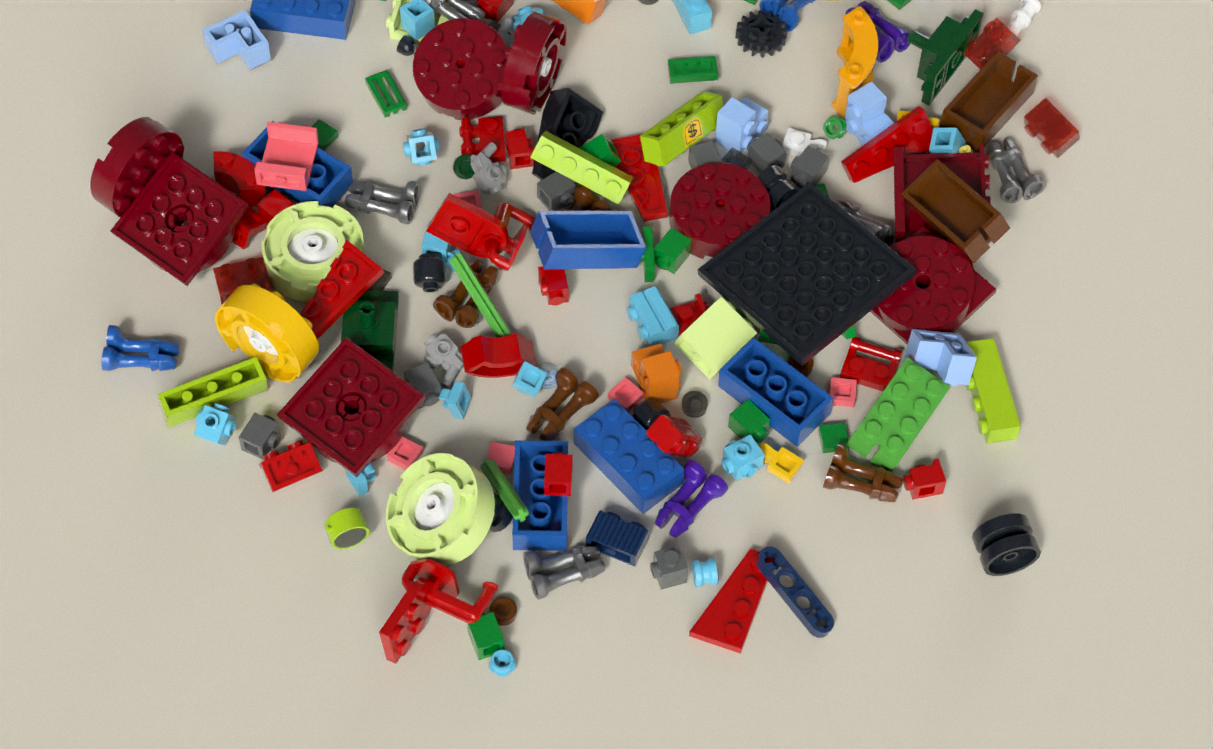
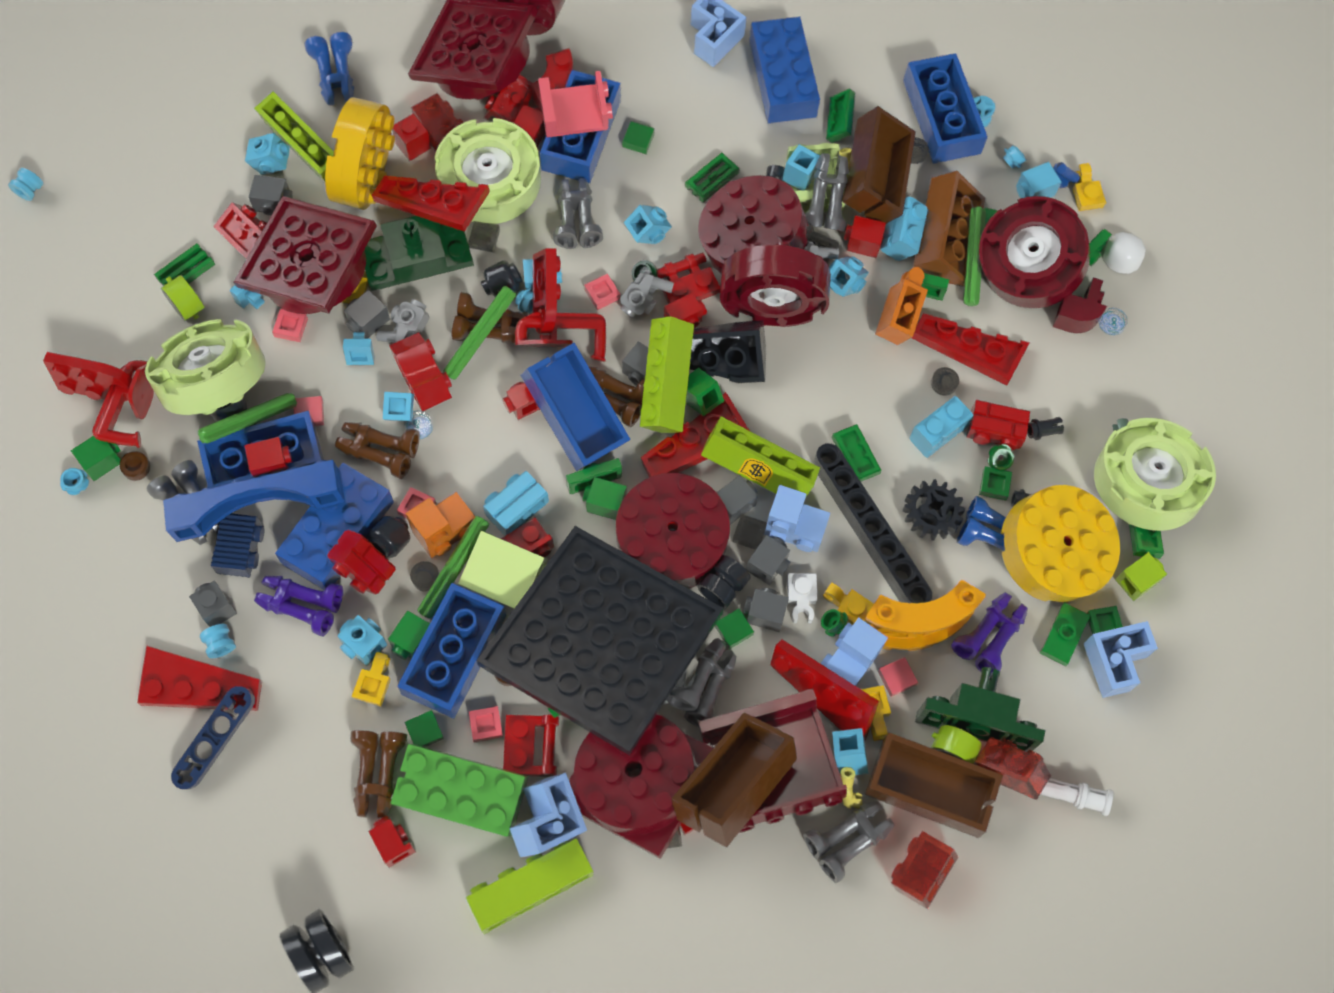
camera: 70 degrees right, 10 degrees up
none -> medium azure wheel [8,168,44,201]
none -> green tile [154,243,215,286]
none -> blue arch [163,459,345,542]
none -> bright green axle [417,516,489,619]
none -> black beam [813,443,932,603]
none -> yellow plate [823,582,874,625]
none -> coral tile [878,657,918,697]
none -> lime piece [931,725,982,764]

